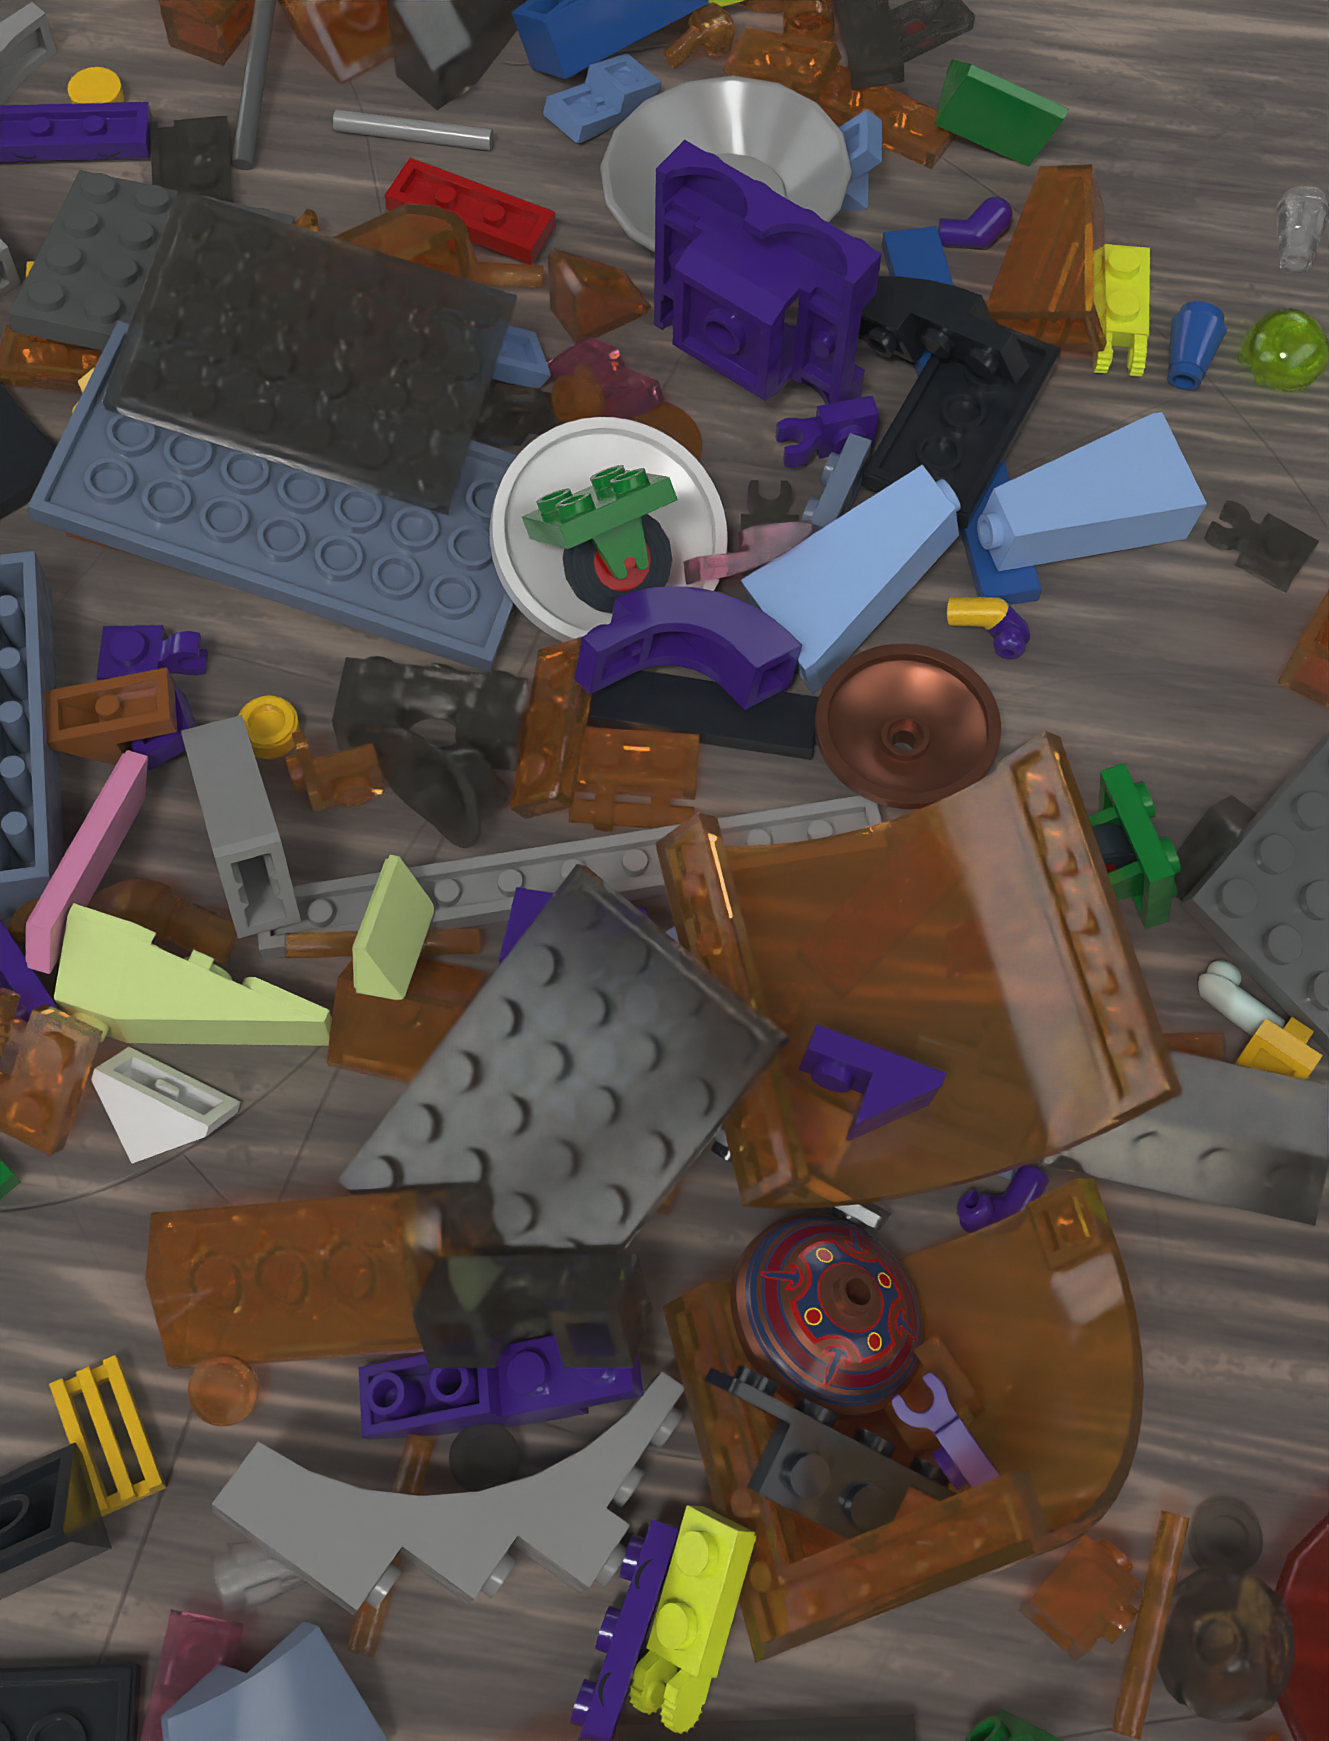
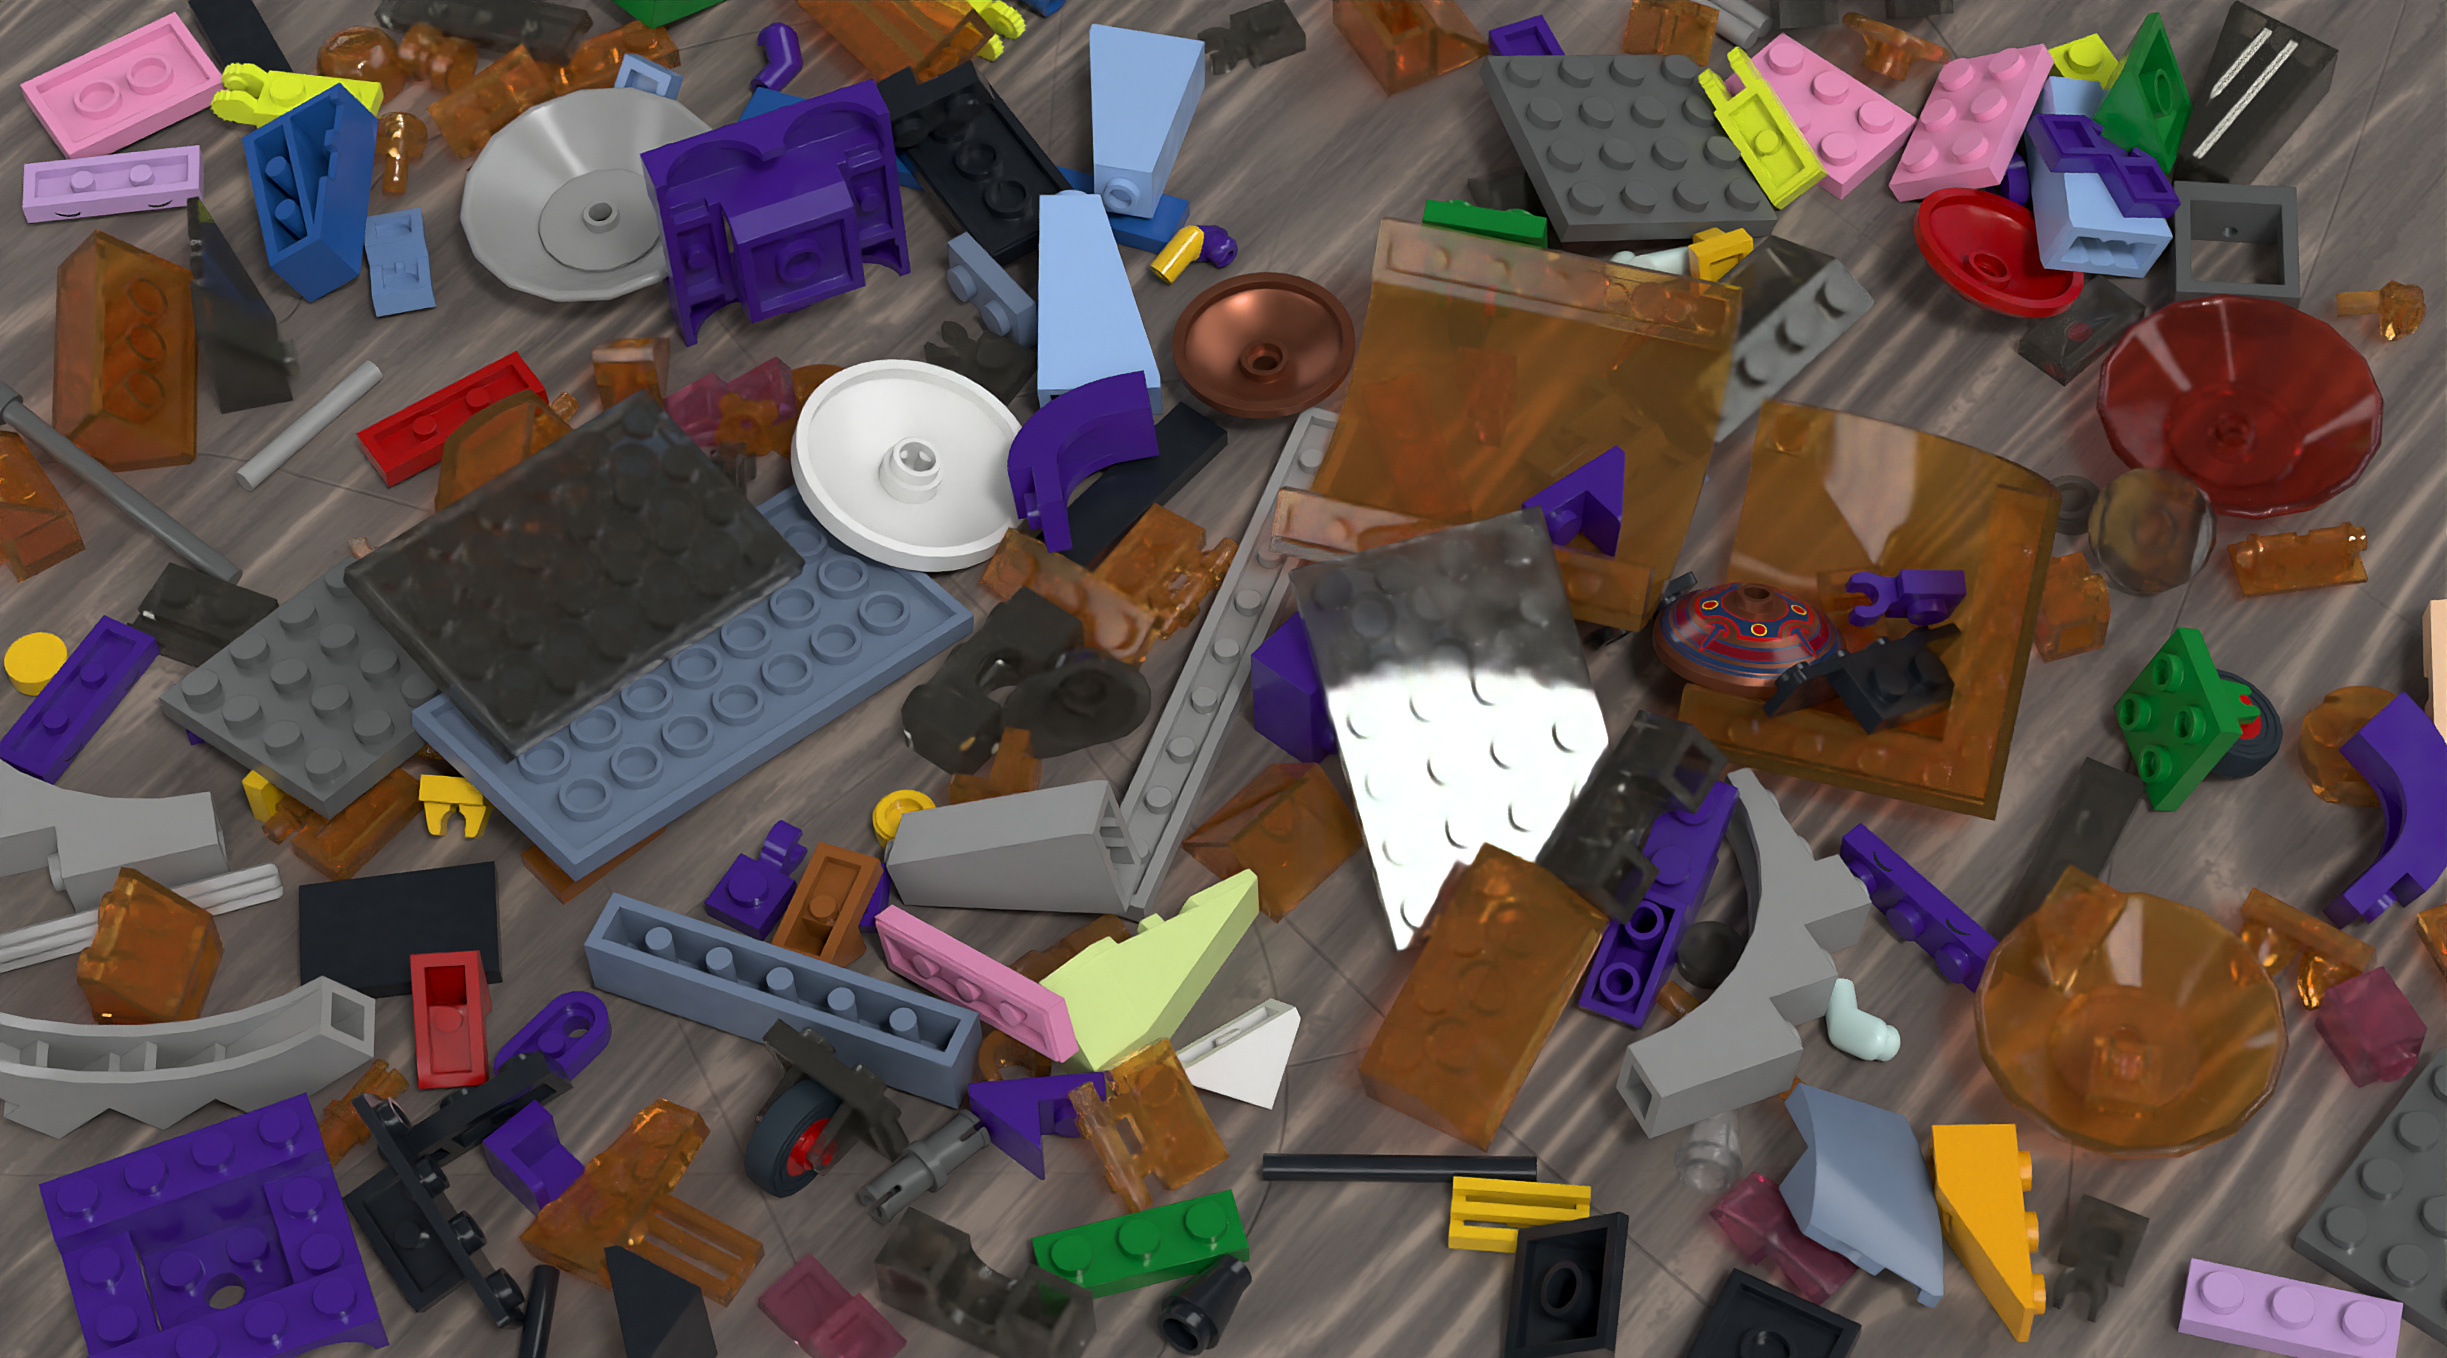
camera: 55 degrees left, 10 degrees down
clear orange plate [188,1354,259,1426] -> none
clear orange bar [284,929,480,959] -> none
yellowish green slope [353,855,434,1000] -> none
green plate [522,465,678,614] -> none
neon yellow hinge [628,1505,756,1734] -> none
clear pink slope [683,520,813,585] -> none
dark purple plate [775,395,879,467] -> none
dark purple arm [956,1164,1049,1238] -> none
clear orange bar [1112,1510,1190,1740] -> none
none -> black bar [1263,1153,1537,1183]
none -> light aqua arm [1825,978,1901,1062]

